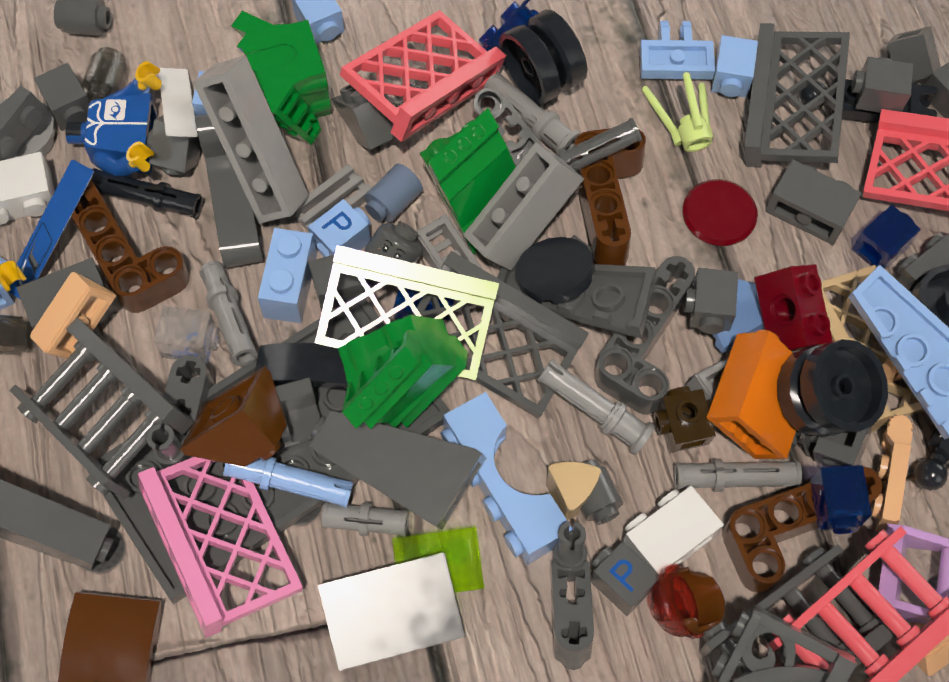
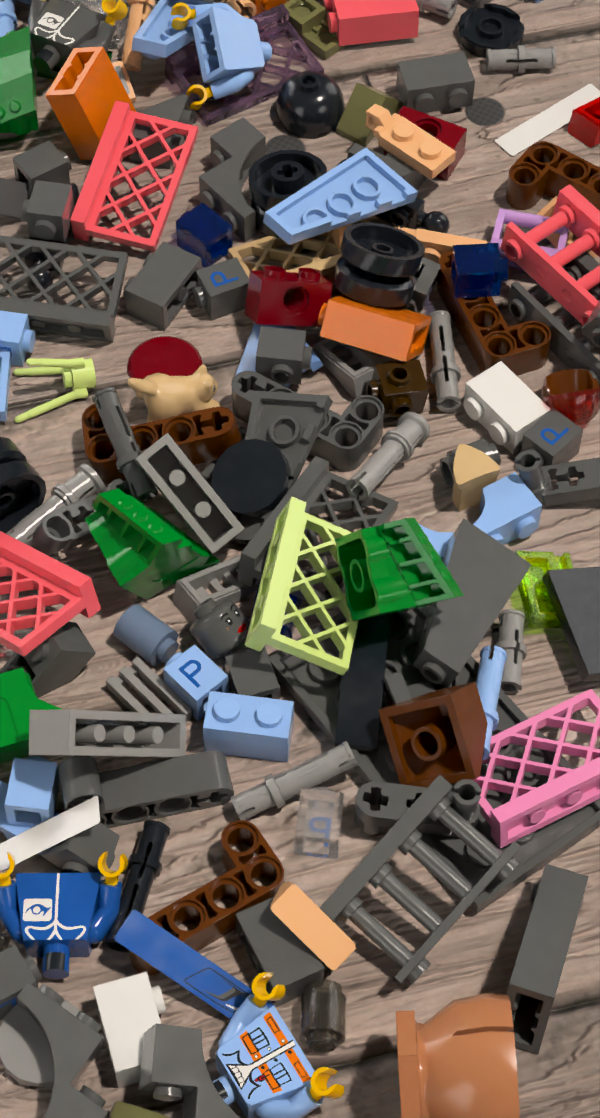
camera: 90 degrees left, 10 degrees down
none -> tan animal [127,364,220,422]
none -> dark grey brick [192,257,249,321]

